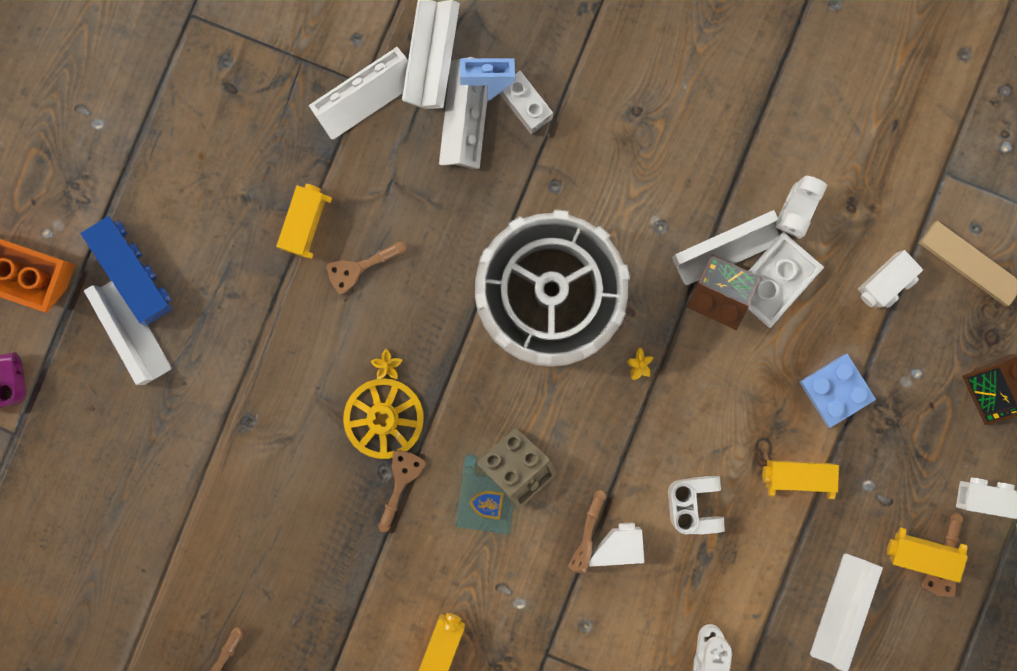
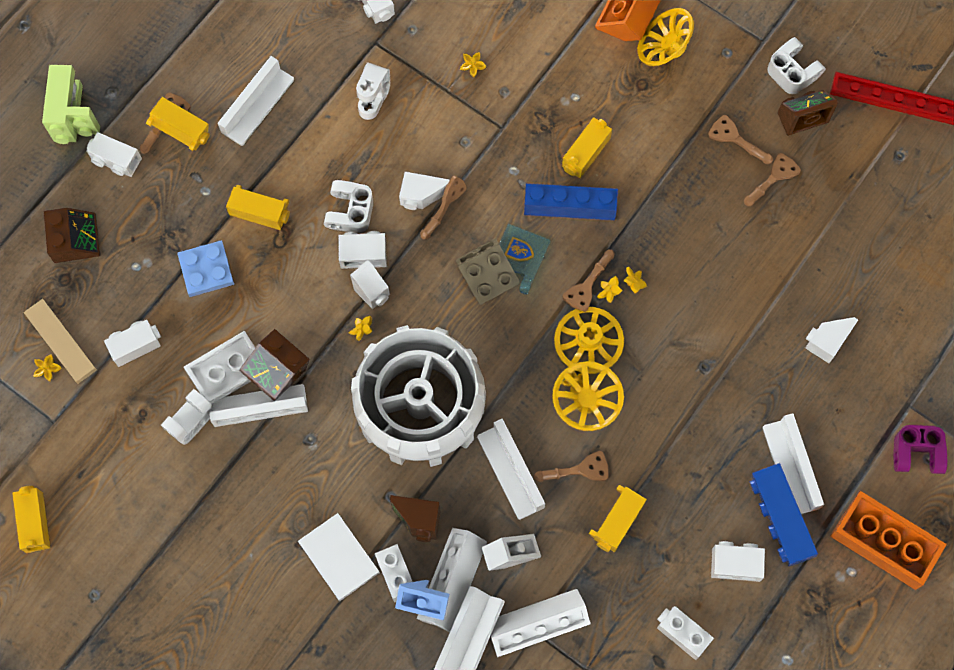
camera: 170 degrees left, 15 degrees down
none -> yellow brick [12,486,50,553]
none -> yellow plant [33,354,62,382]
none -> white tile [298,513,380,601]
none -> white brick [339,231,387,269]
none -> white slope [350,260,390,309]
none -> reddish brown slope [390,495,441,542]
none -> white panel [477,419,545,520]
none -> white slope [482,534,541,571]
none -> blue brick [524,184,618,220]
none -> yellow wheel [552,361,624,431]
none -> yellow plant [597,276,623,303]
none -> yellow plant [624,267,647,293]
none -> white brick [657,606,714,660]
none -> white brick [711,541,765,582]
none -> white slope [805,317,858,363]

